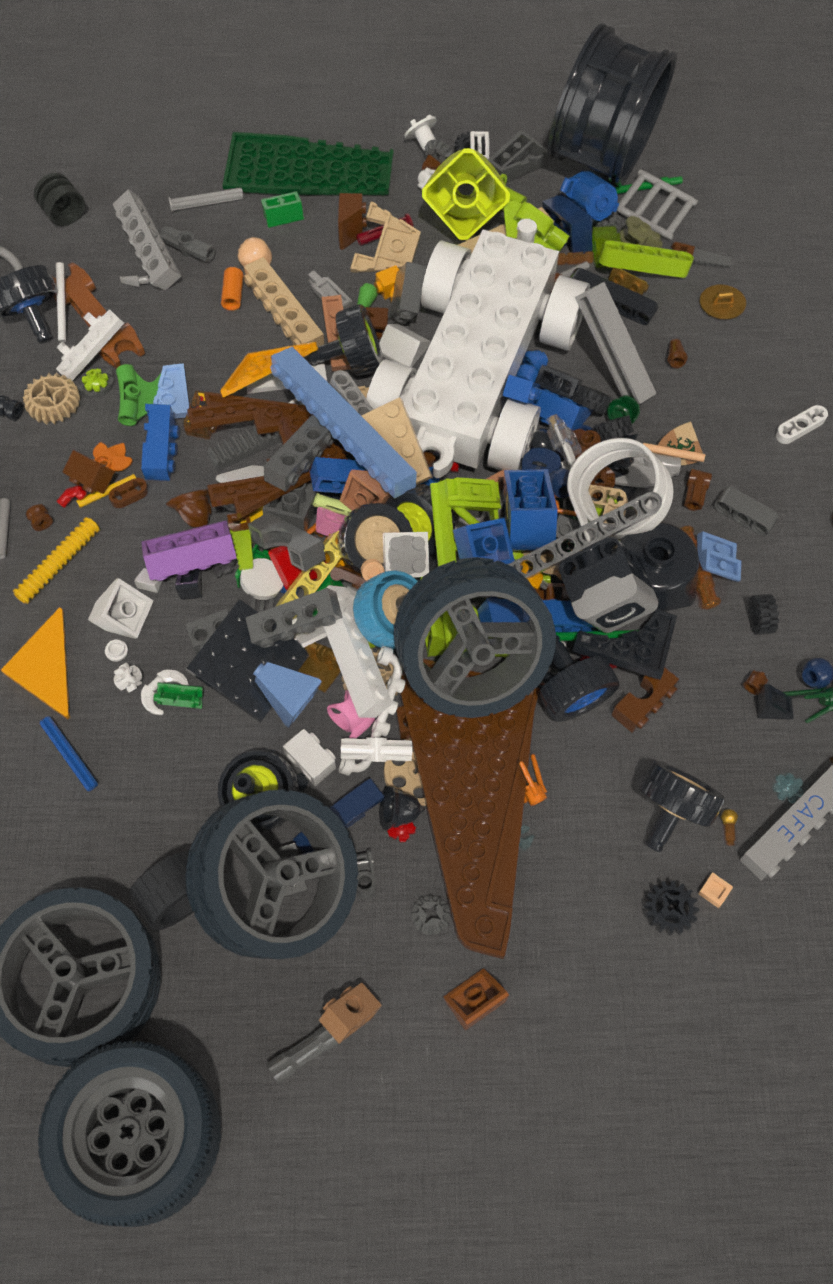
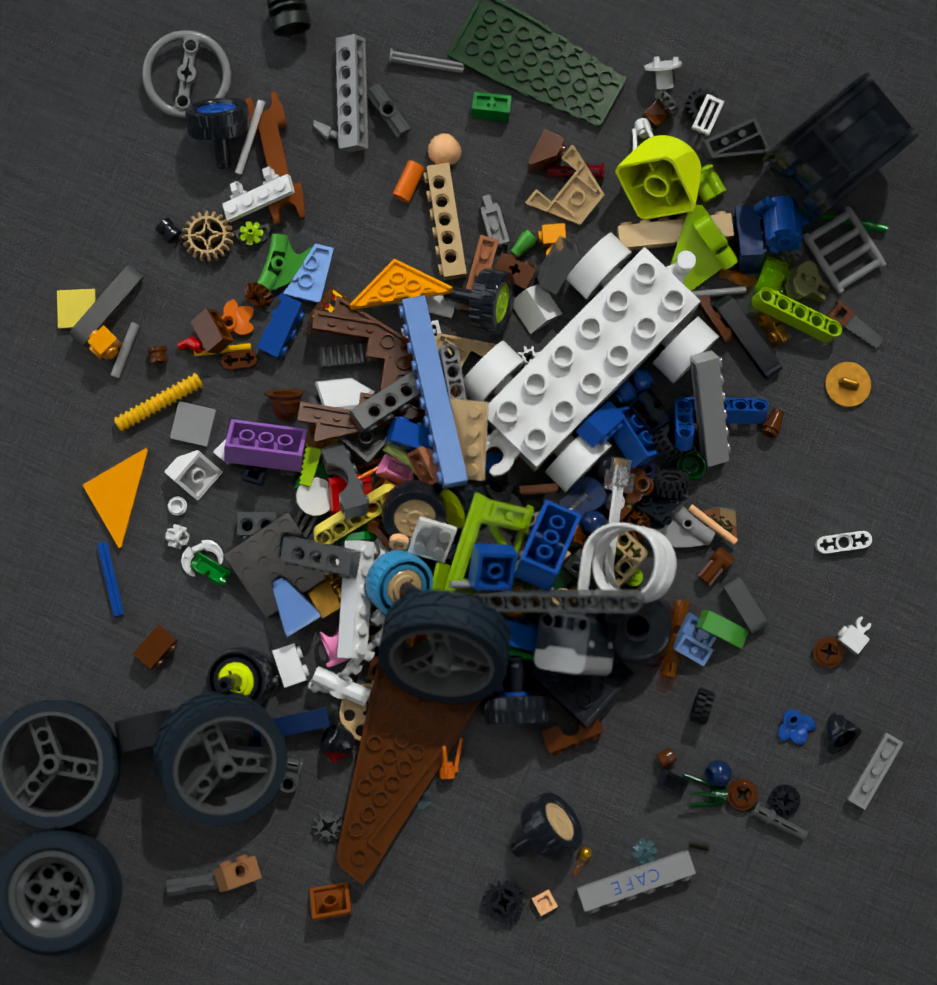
camera: 25 degrees right, 20 degrees up
none -> reddish brown brick [133,624,178,669]
none -> light grey tile [170,401,217,447]
none -> reddish brown gear [243,282,273,309]
none -> blue beam [673,397,769,451]
none -> bright green slope [695,609,749,649]

